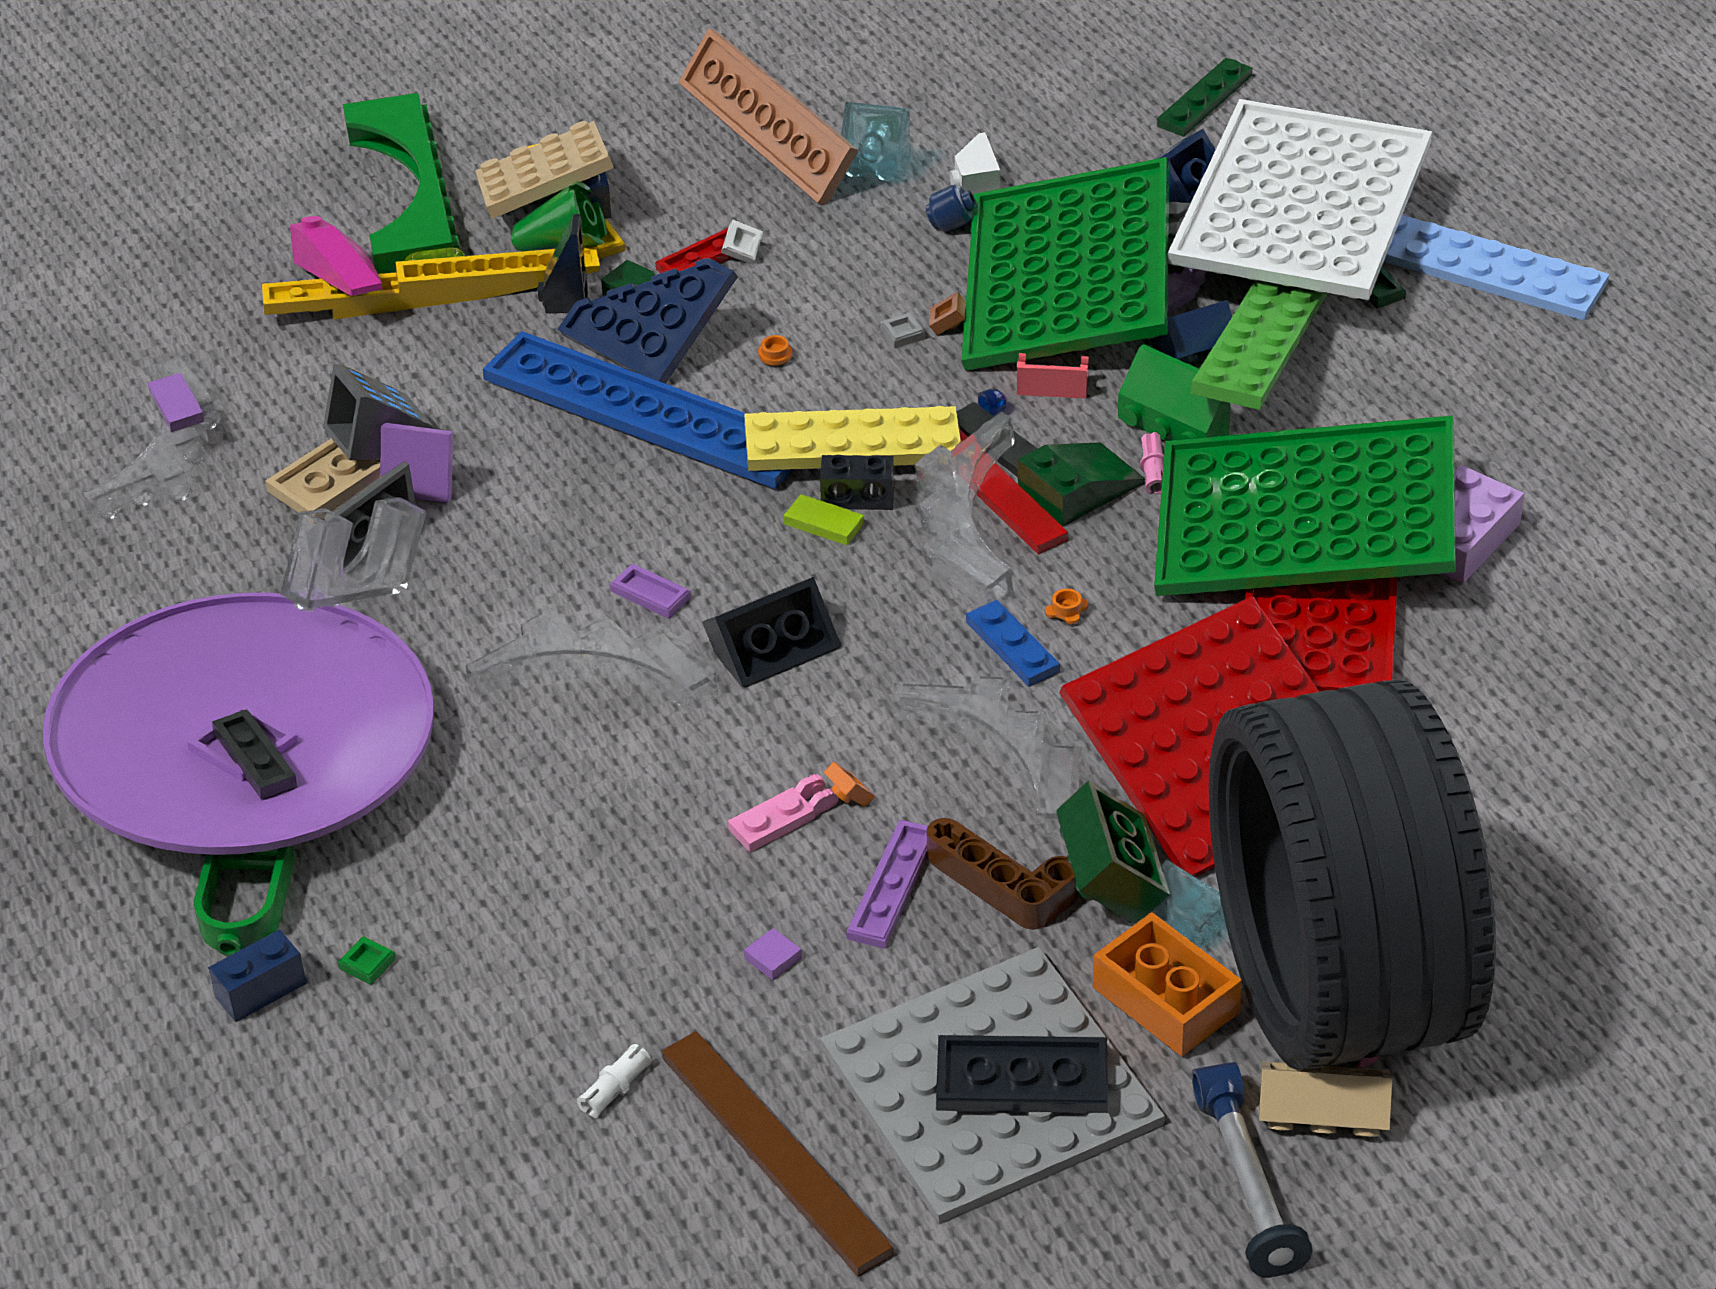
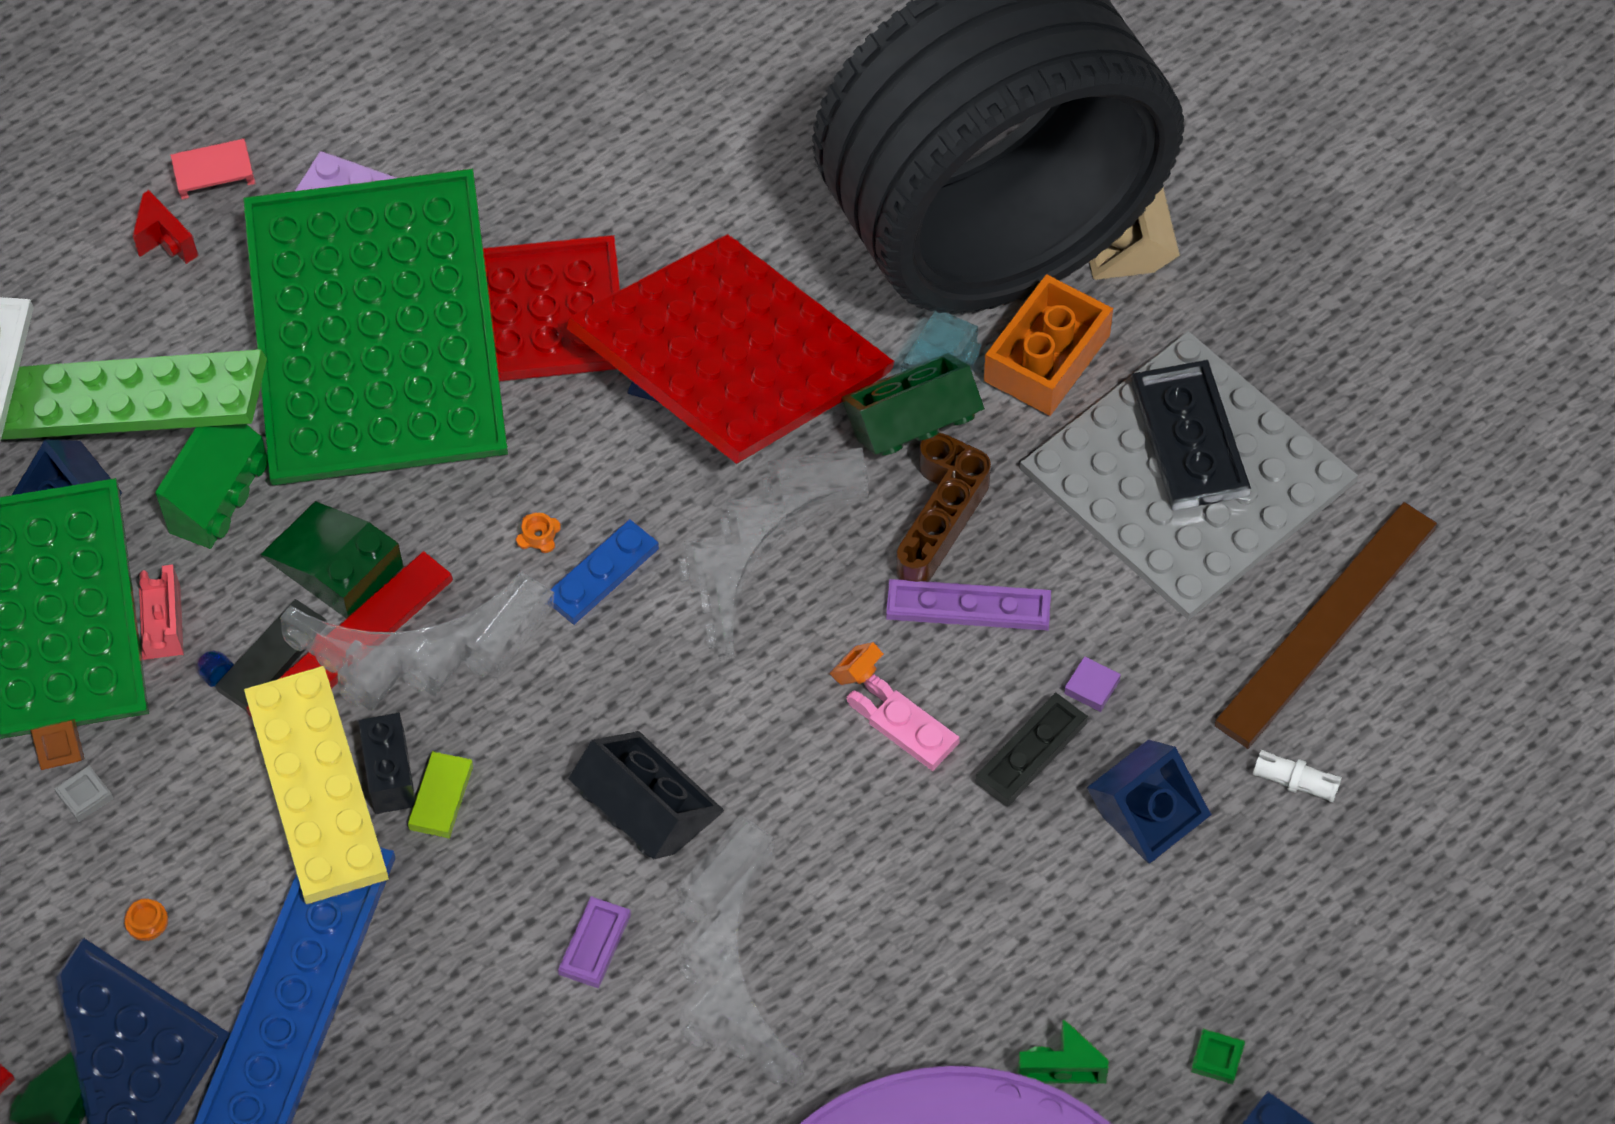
camera: 105 degrees left, 15 degrees up
bright pink axle [1140,432,1164,494] -> none
piece [1192,1062,1313,1278] -> none
none -> red slope [133,190,198,264]
none -> coral hinge [170,139,255,199]
none -> pearl dark grey plate [975,692,1088,807]
none -> green slope [1018,1020,1109,1084]
none -> dark blue slope [1087,739,1212,864]

